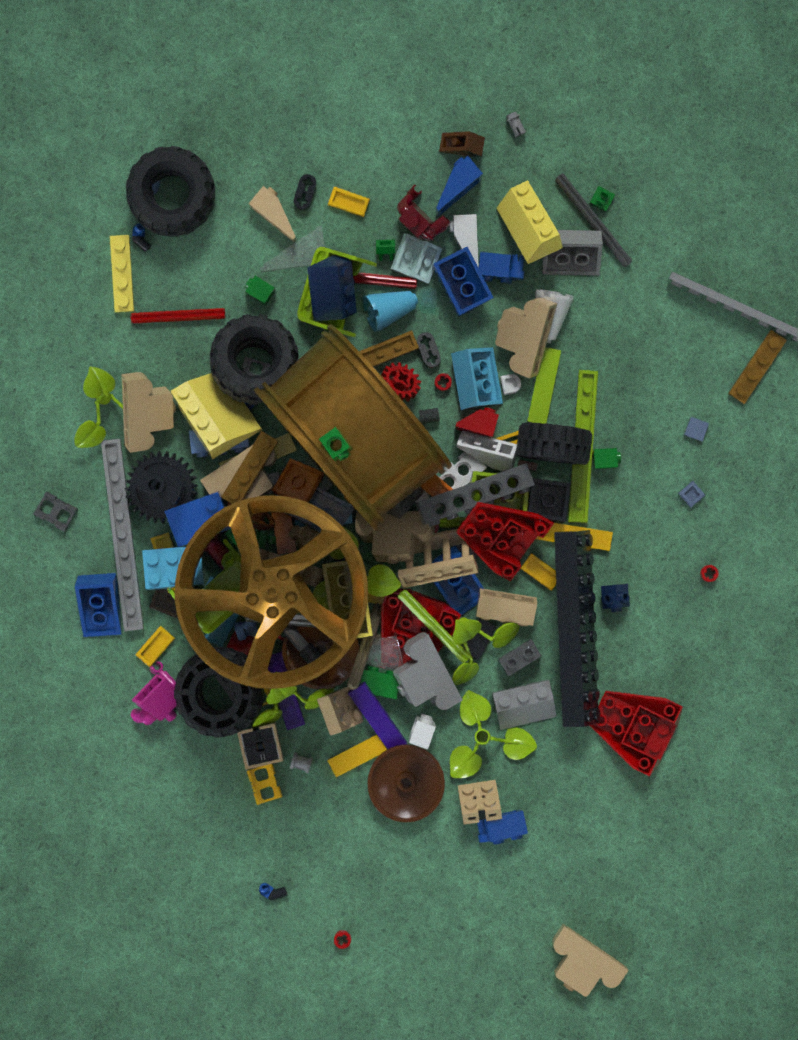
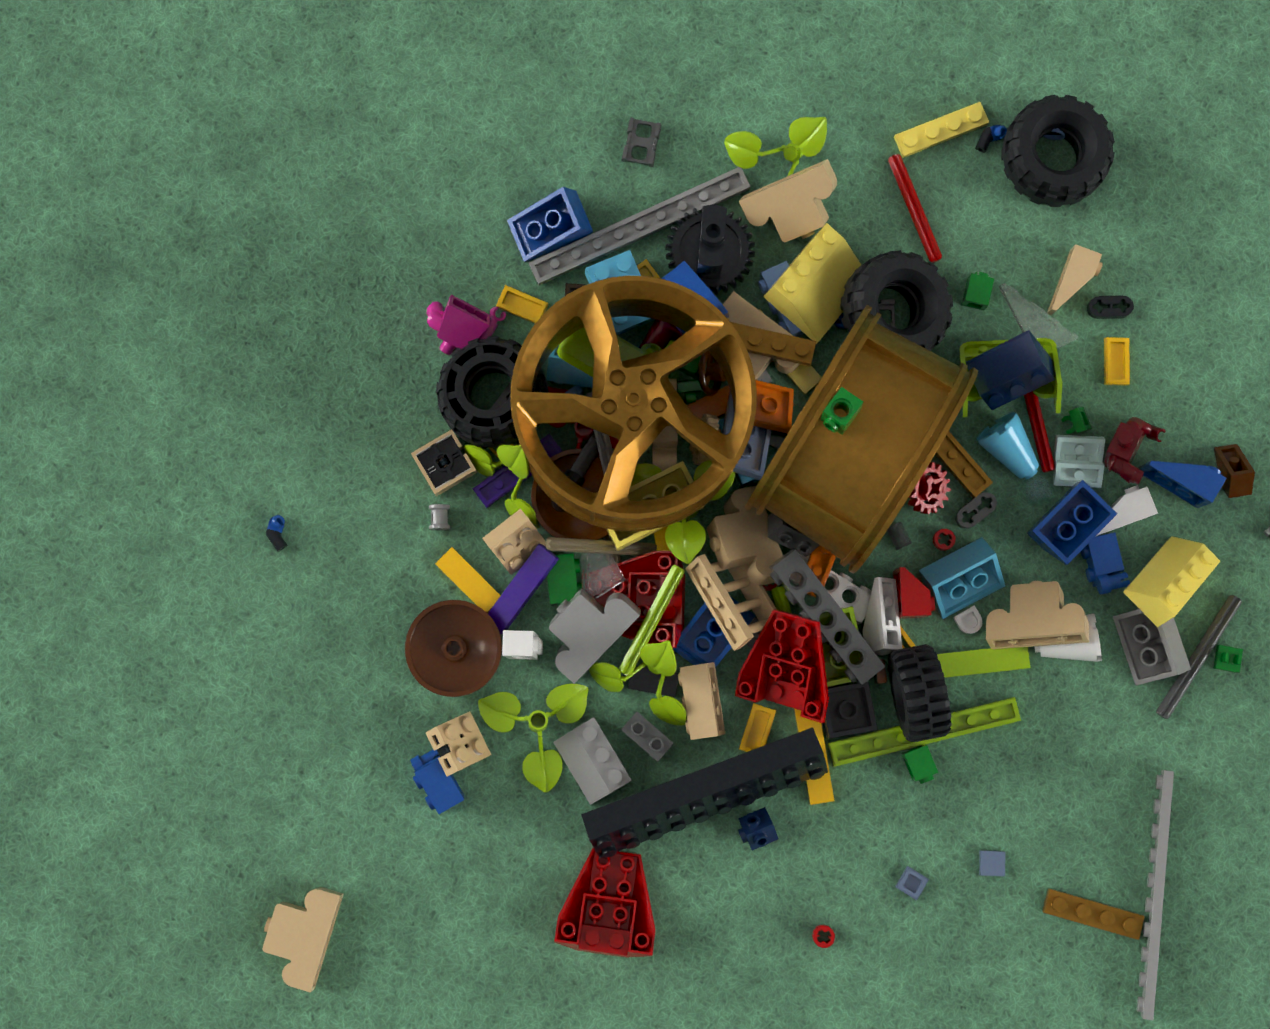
camera: 70 degrees right, 5 degrees down
yellow piece [247,764,283,805] -> none
red bush [334,930,351,949] -> none

